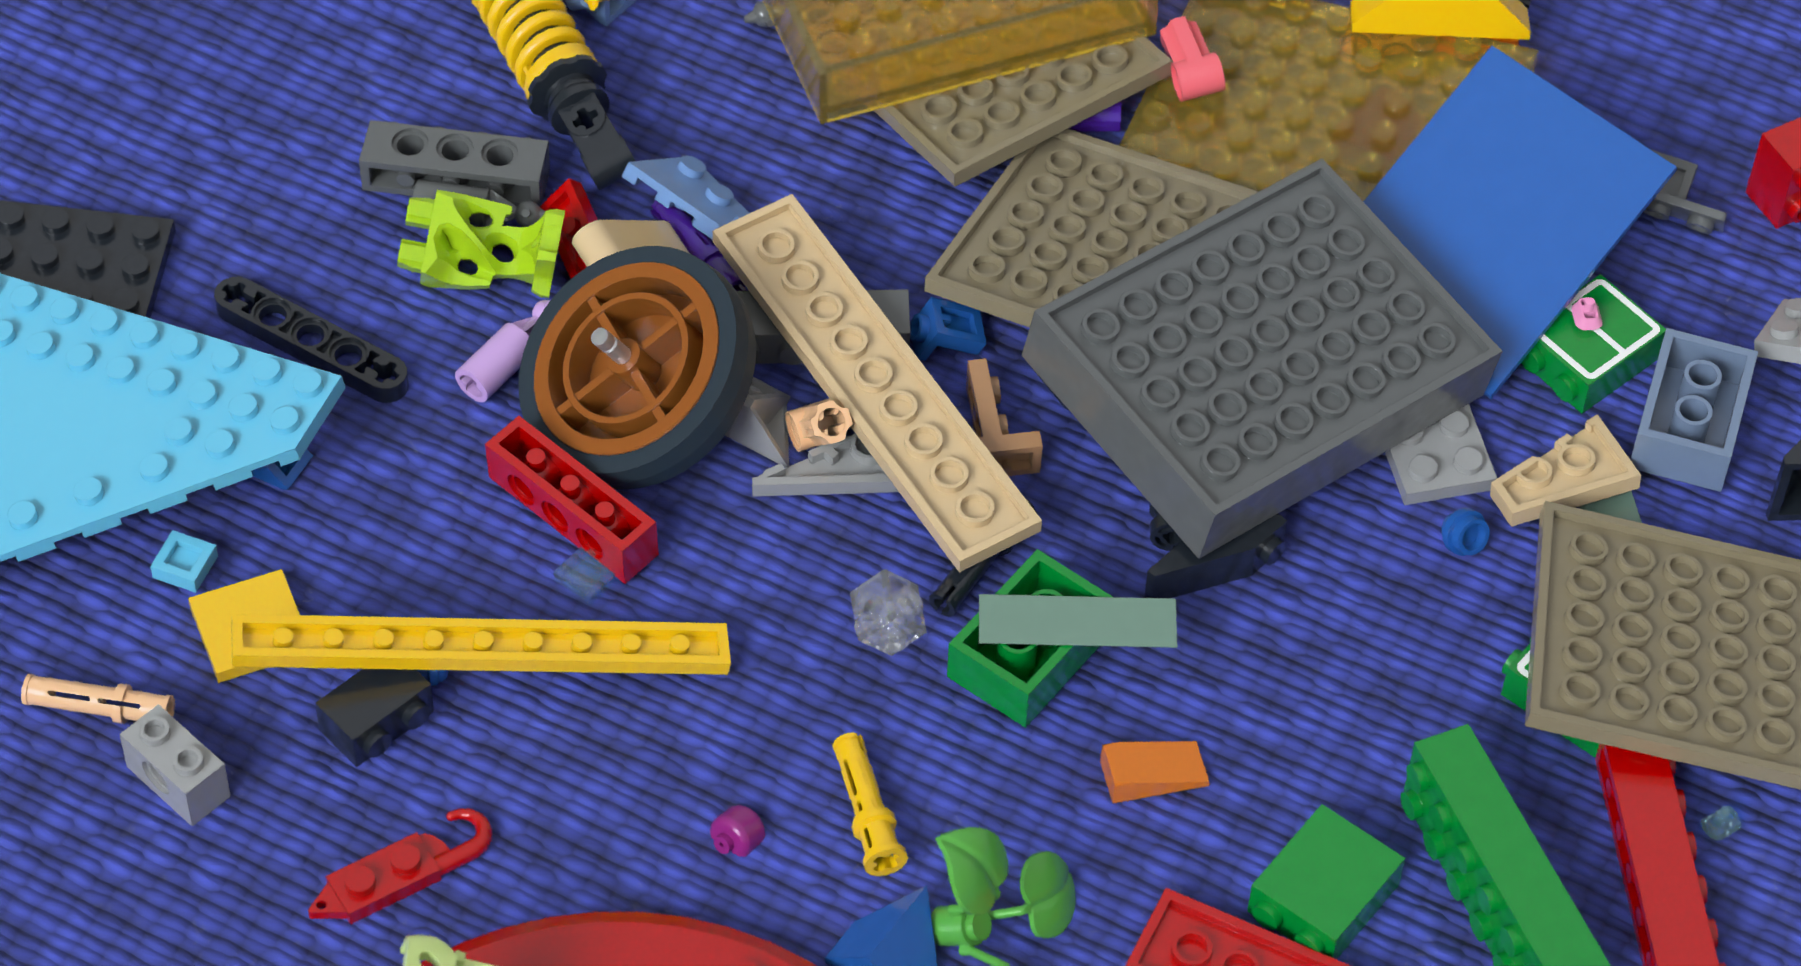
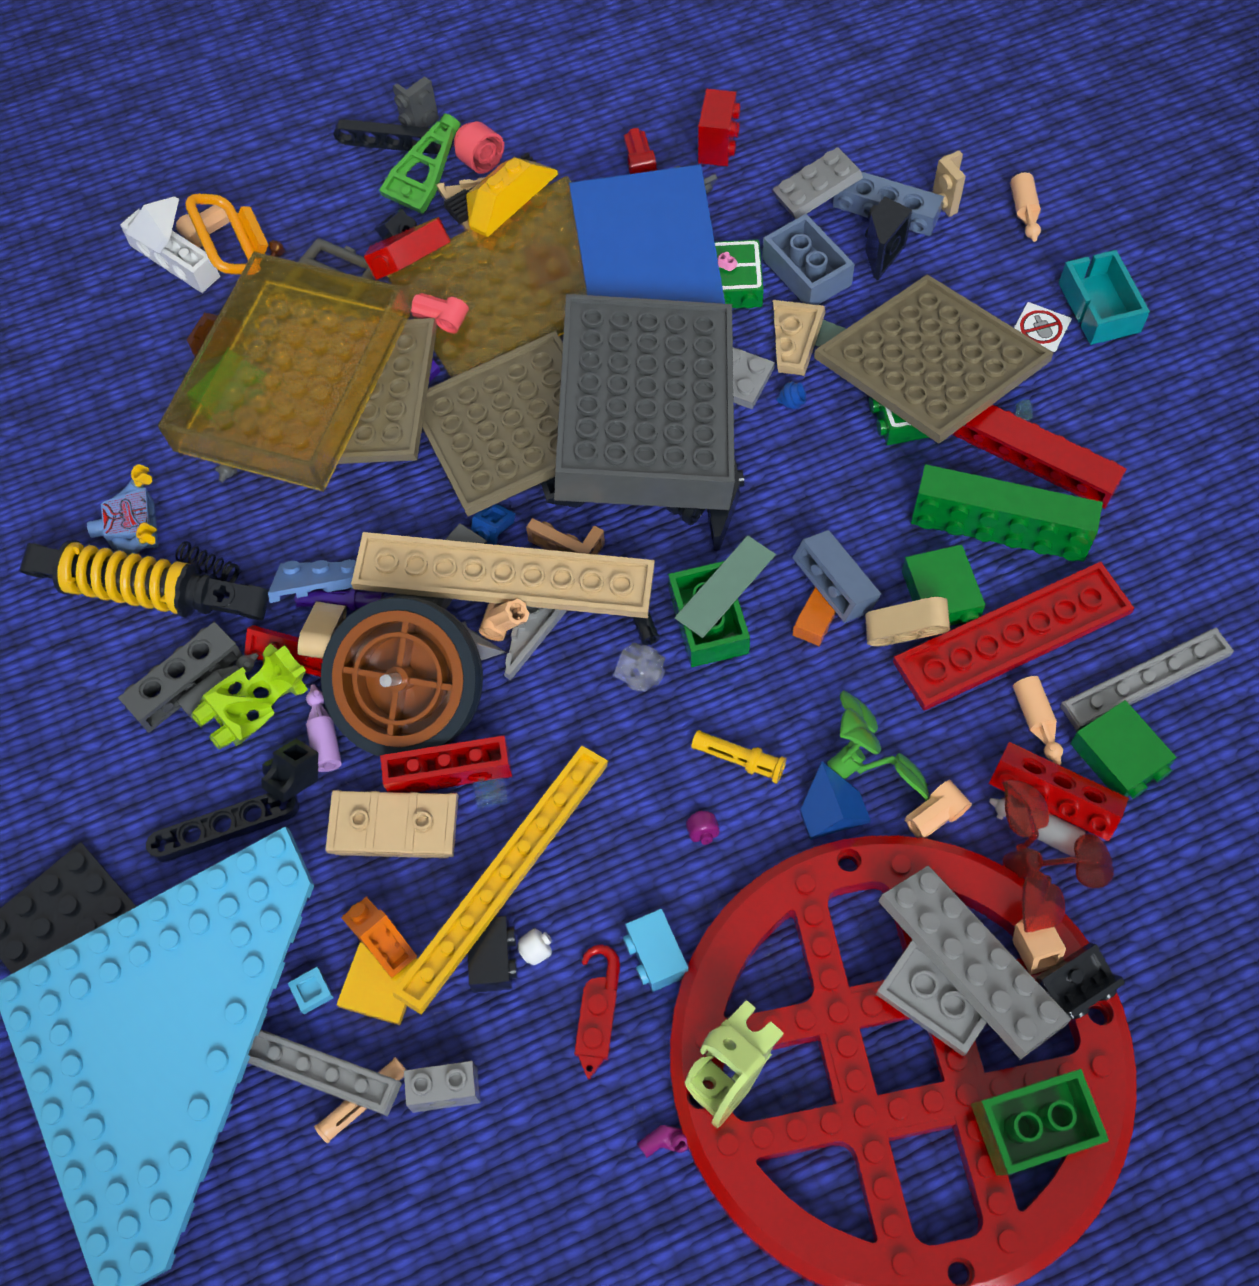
camera: 45 degrees left, 10 degrees up
none -> black piece [175,541,240,583]
none -> light grey tile [248,1030,402,1117]
none -> black brick [261,738,318,803]
none -> tan container [326,790,459,858]
none -> orange bracket [341,897,417,978]
none -> white piece [518,929,552,965]
none -> medium azure brick [623,909,689,992]
none -> red piece [624,128,657,174]
none -> sand blue brick [793,530,882,623]
none -> tan beam [865,597,950,647]

